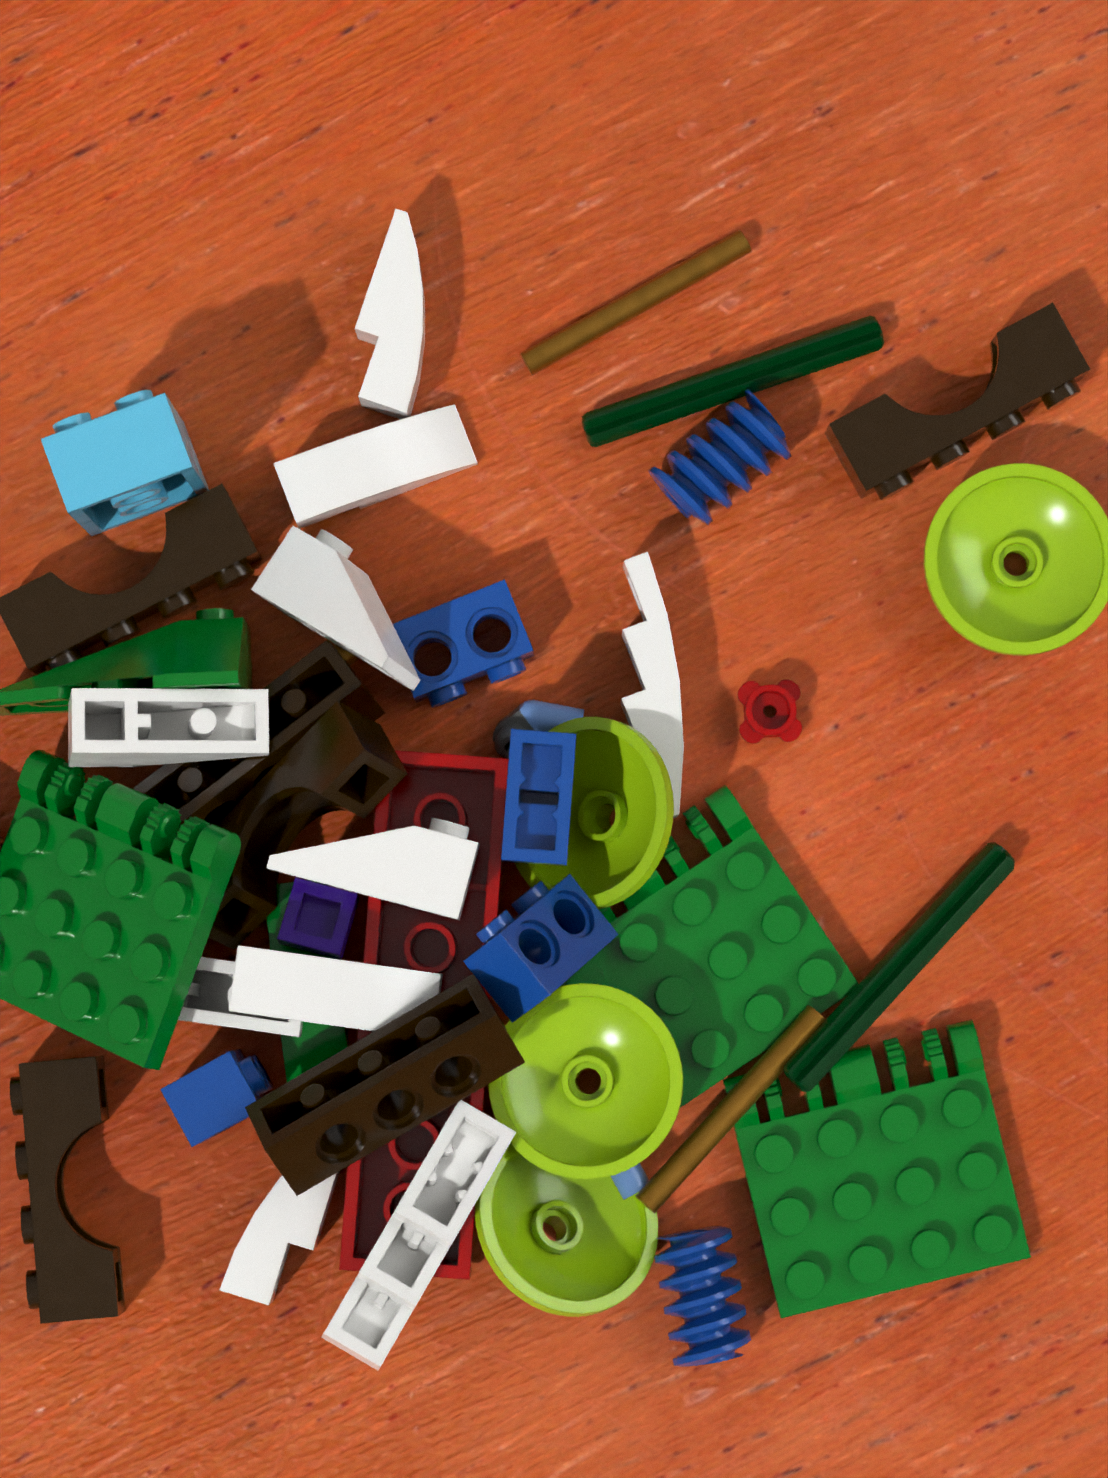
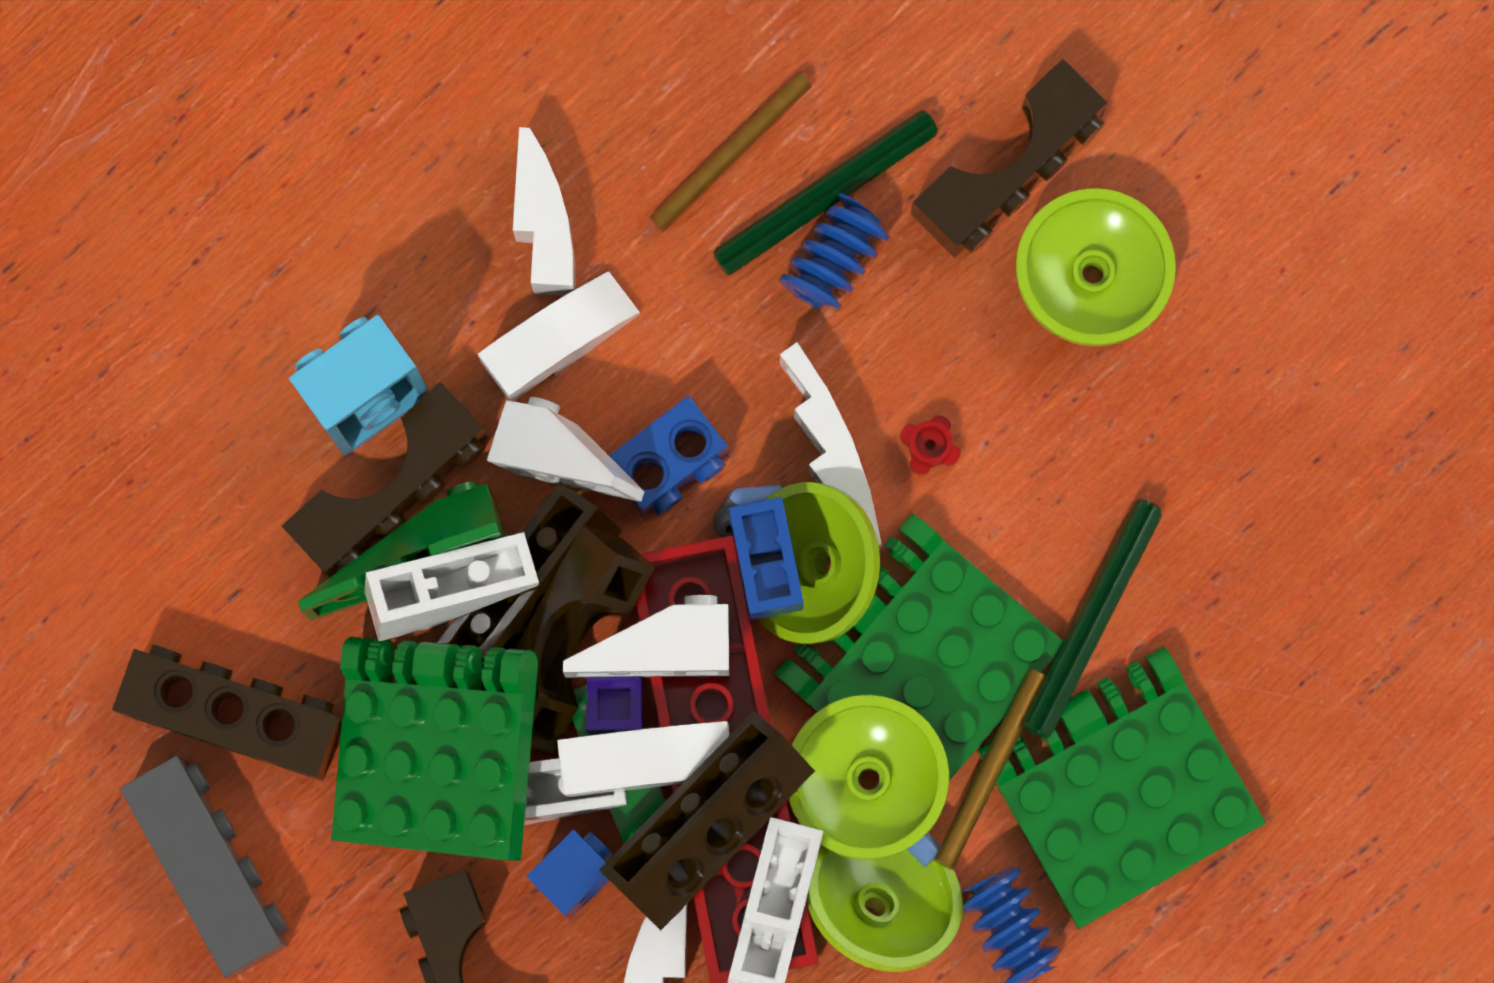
camera: 15 degrees left, 5 degrees down
blue brick [463,874,619,1023] -> none

